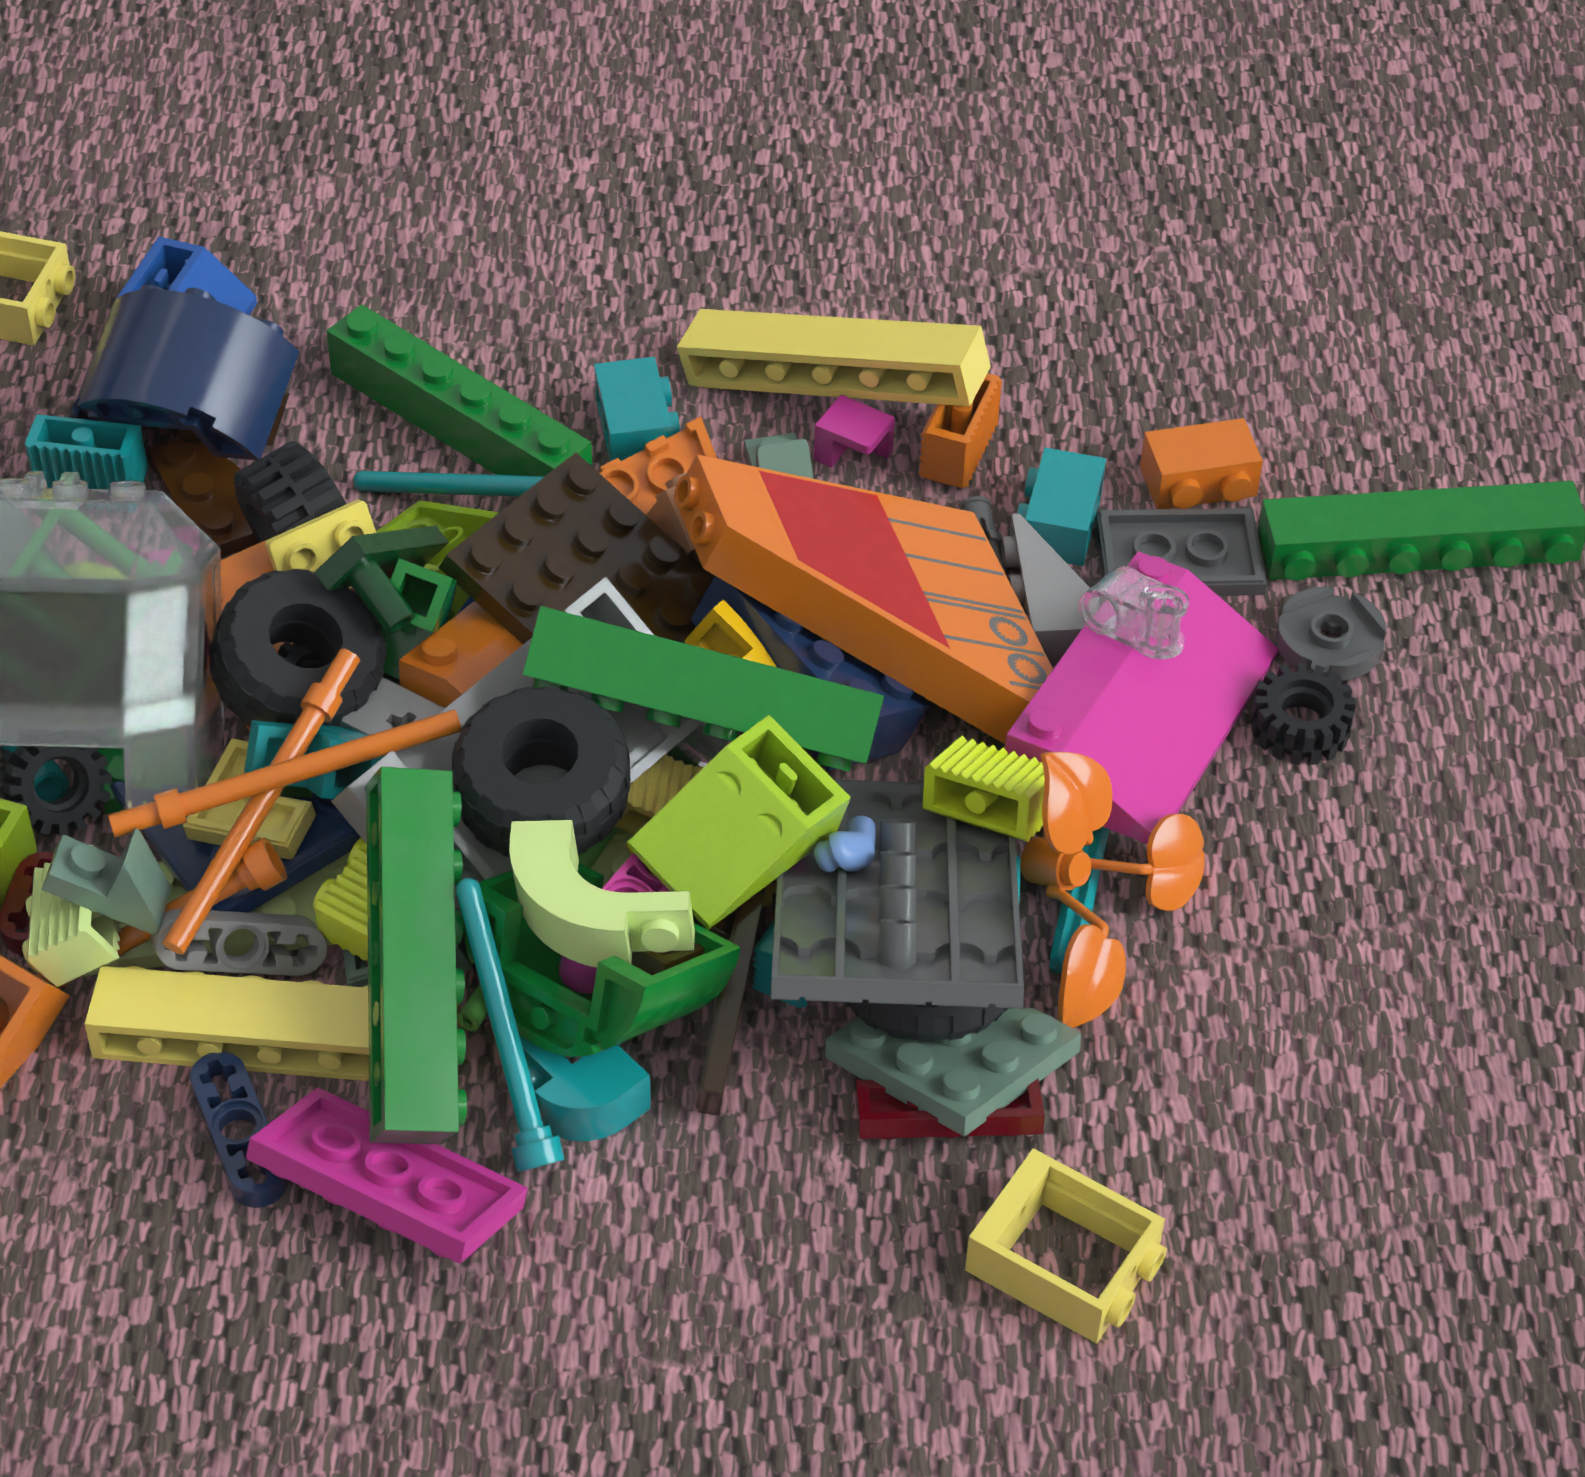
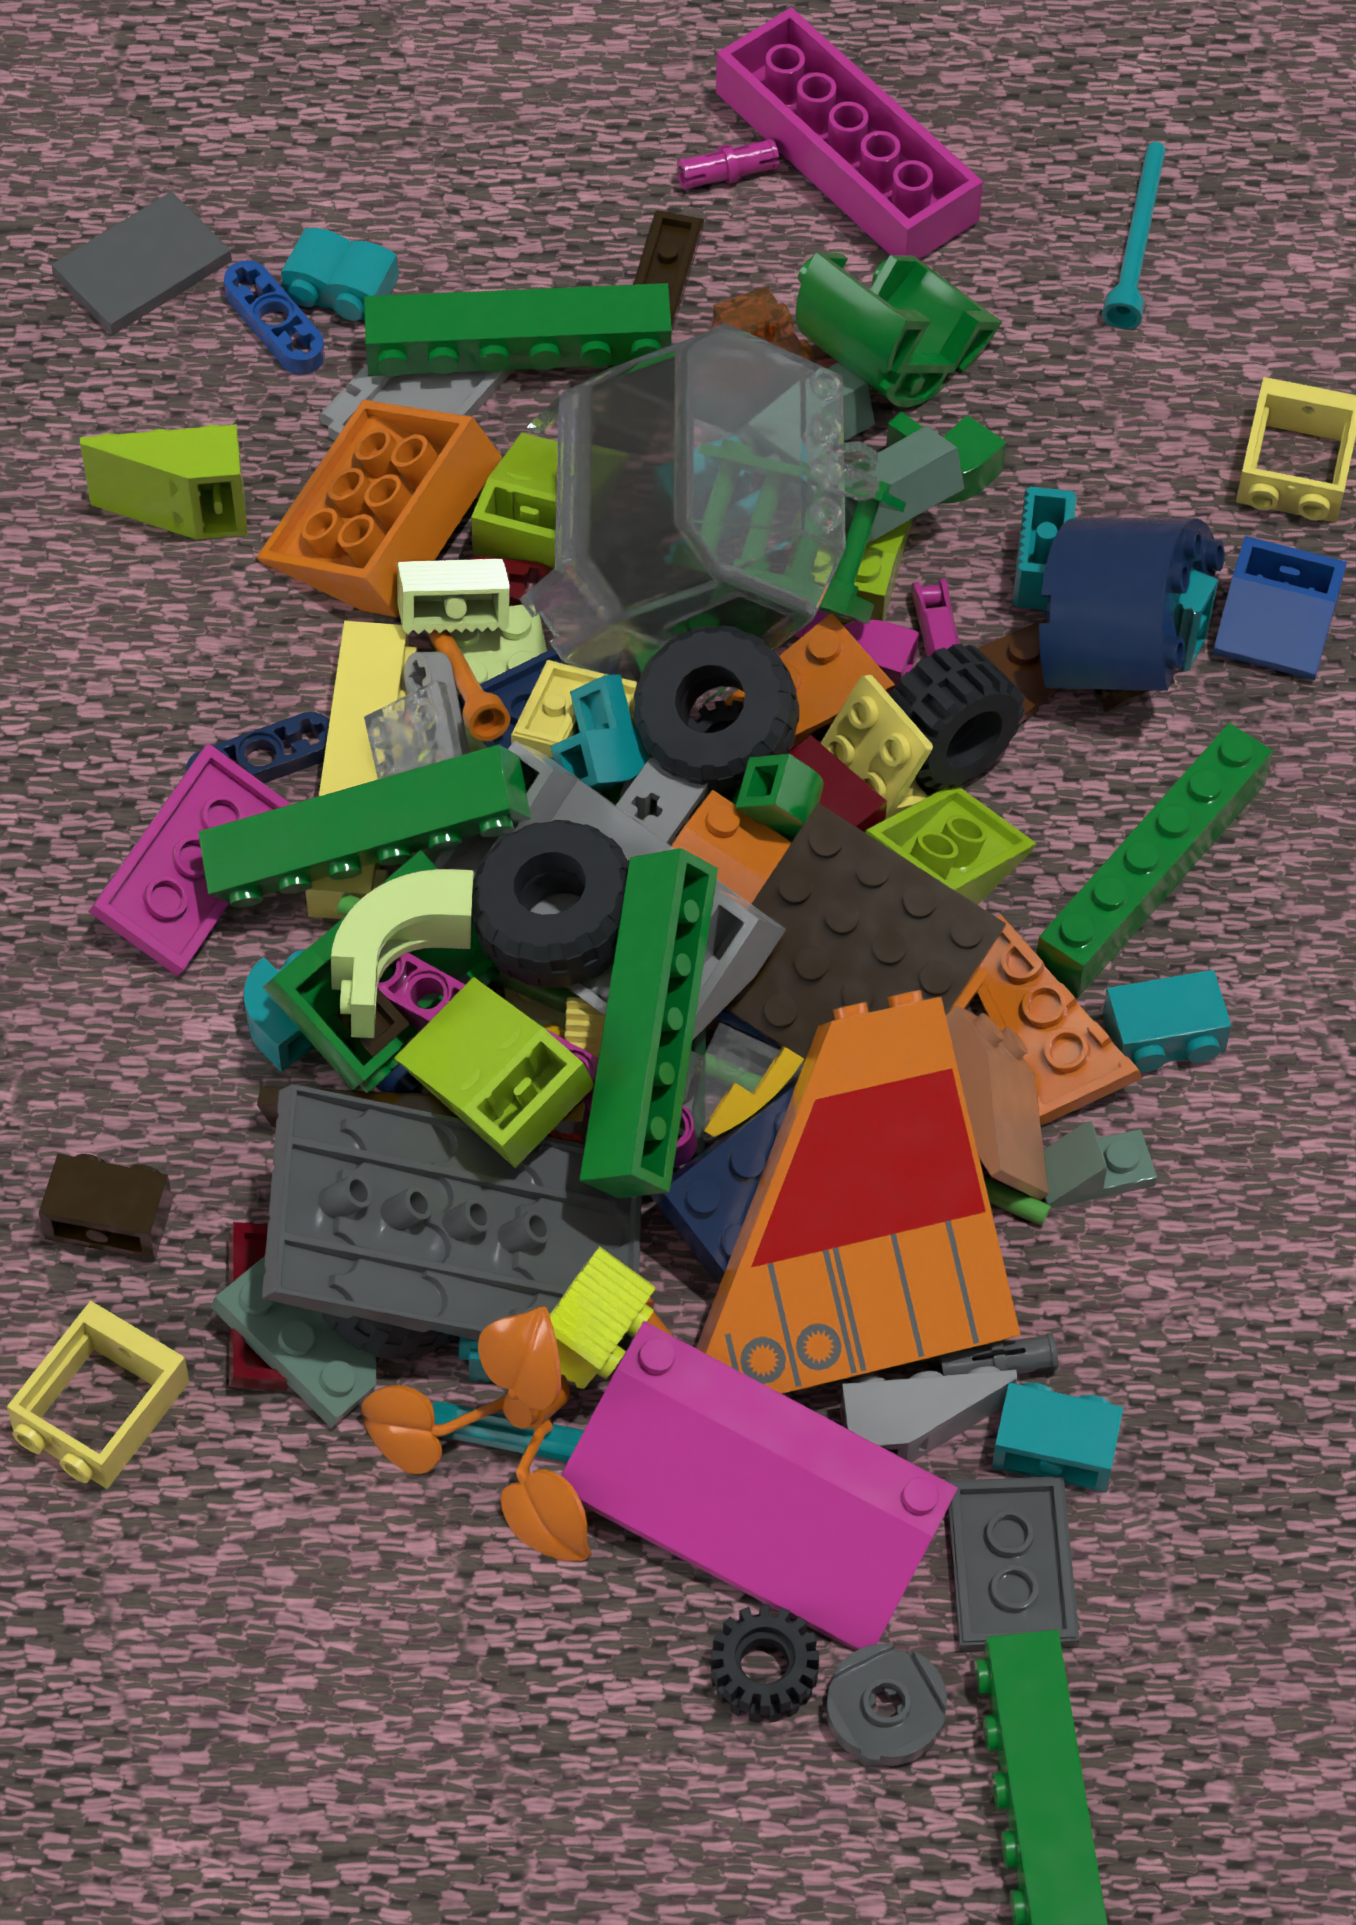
camera: 90 degrees right, 10 degrees up
sand green slope [41,828,172,935] -> none
orange bar [108,709,462,838] -> none
orange bar [162,649,360,955] -> none
dark green piece [315,525,449,635] -> none
teal piece [353,471,545,497] -> none
teal piece [456,878,565,1173] -> none
light yellow brick [677,309,991,406] -> none
medium blue arm [813,816,876,872] -> none
dark pink panel [814,394,895,468] -> none
orange brick [918,373,1002,488] -> none
clear piece [1078,566,1189,659] -> none
orange brick [1140,418,1263,509] -> none
none -> dark brown brick [39,1153,173,1260]
none -> clear bracket [364,681,462,779]

